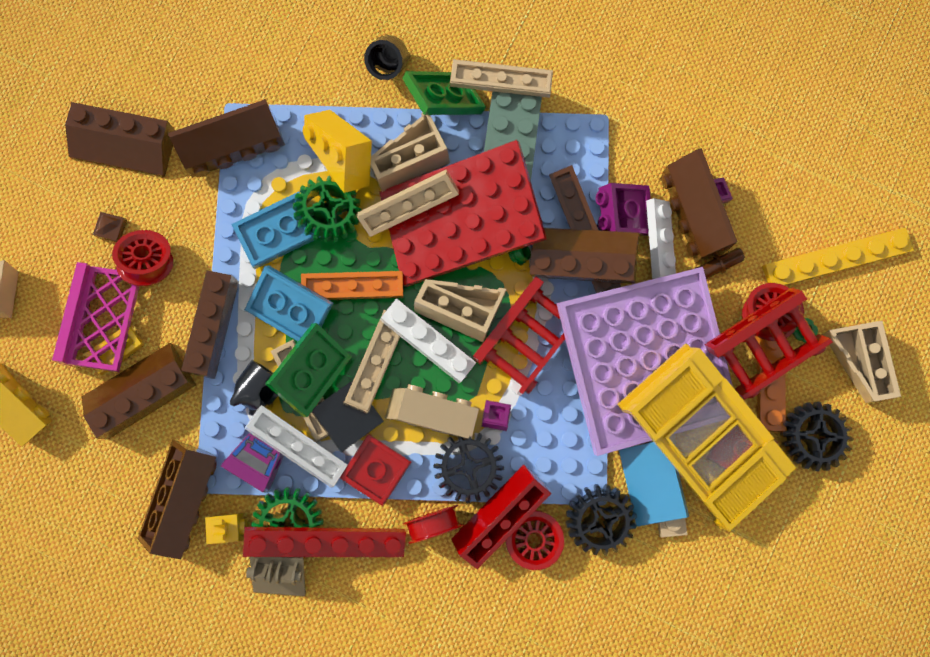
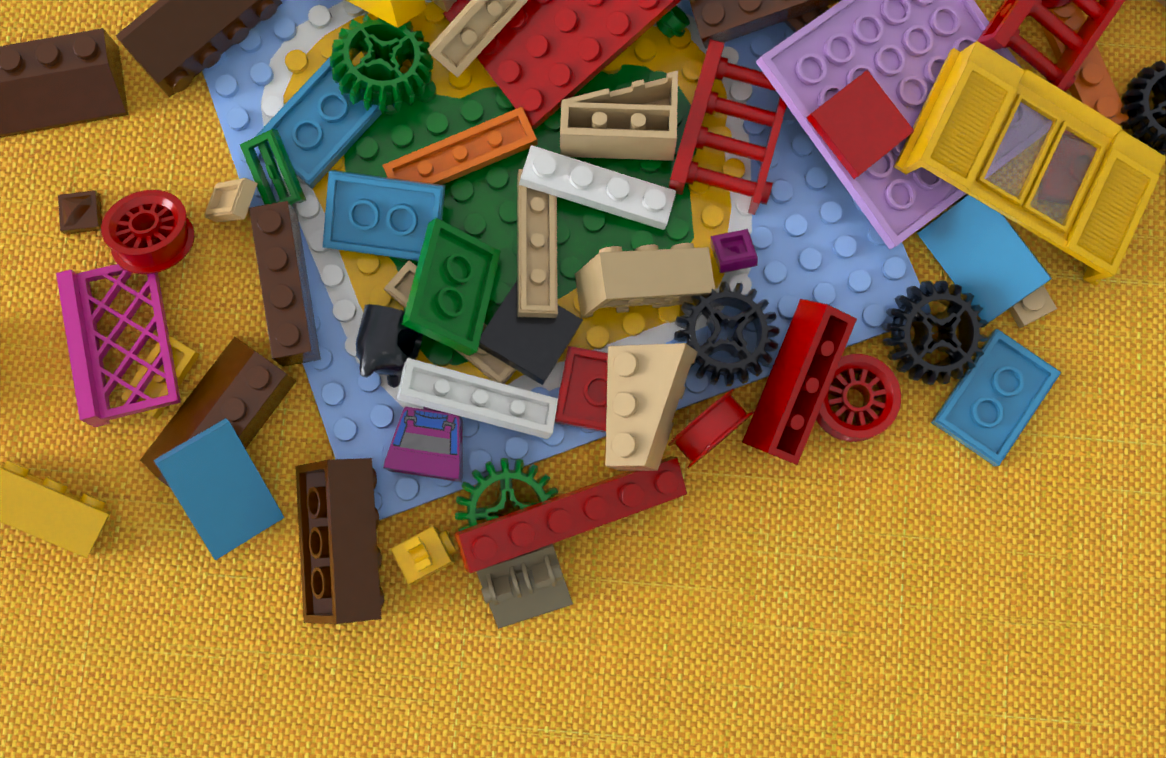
camera: 20 degrees left, 0 degrees up
none -> dark azure tile [154,418,285,560]
none -> tan tile [204,178,258,222]
none -> green tile [240,129,306,207]
none -> tan wedge [605,343,698,471]
none -> red tile [806,70,914,179]
none -> dark azure tile [931,329,1061,467]

